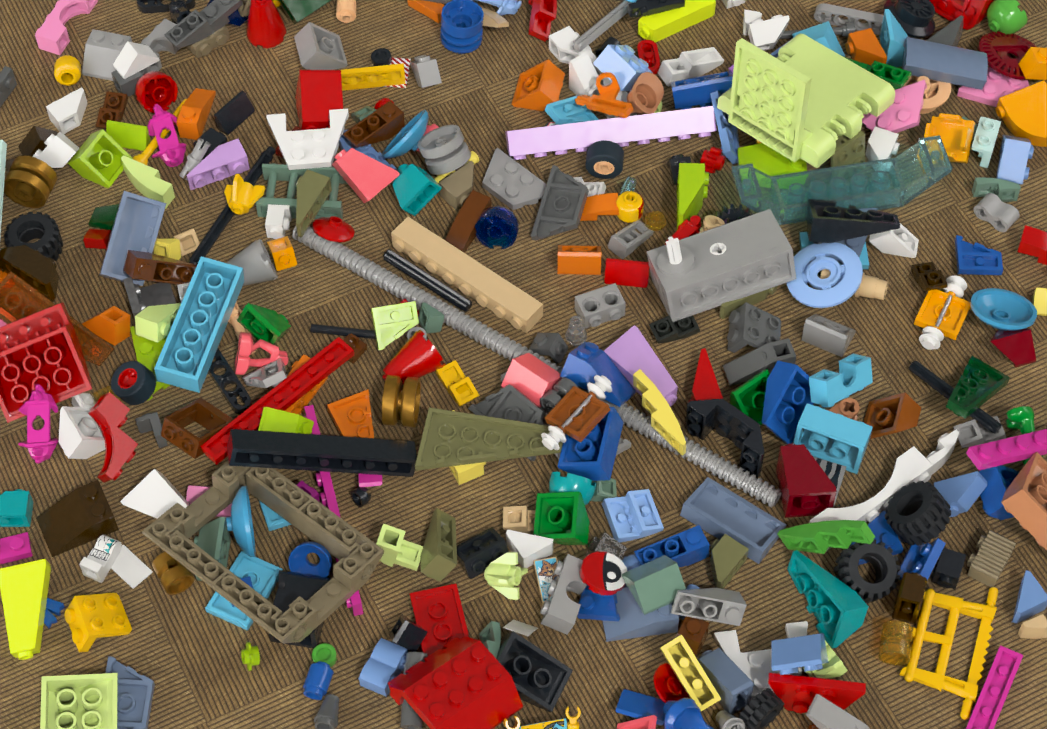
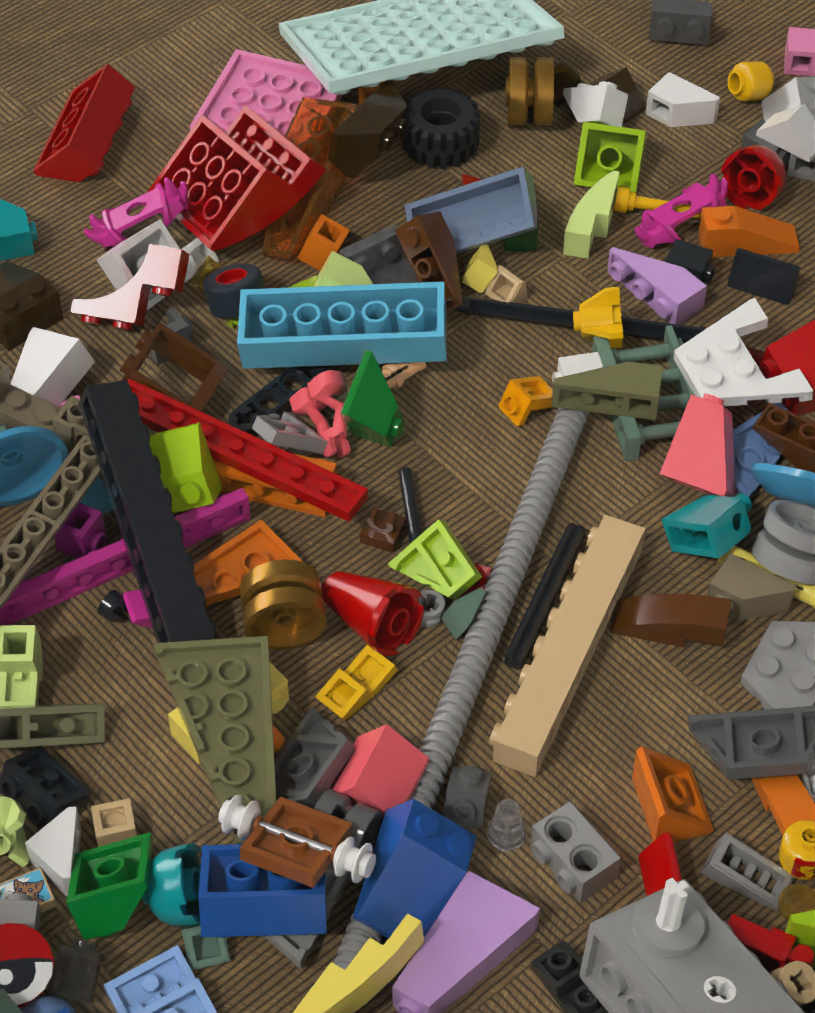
camera: 75 degrees right, 5 degrees down
reddish brown slope [96,91,128,129] -> none
lime slope [106,120,151,151] -> none
light grey pin [179,138,211,181] -> none
light grey cone [226,239,278,286] -> none
red dish [312,216,355,242] -> none
clear blue cylinder [475,206,519,249] -> none

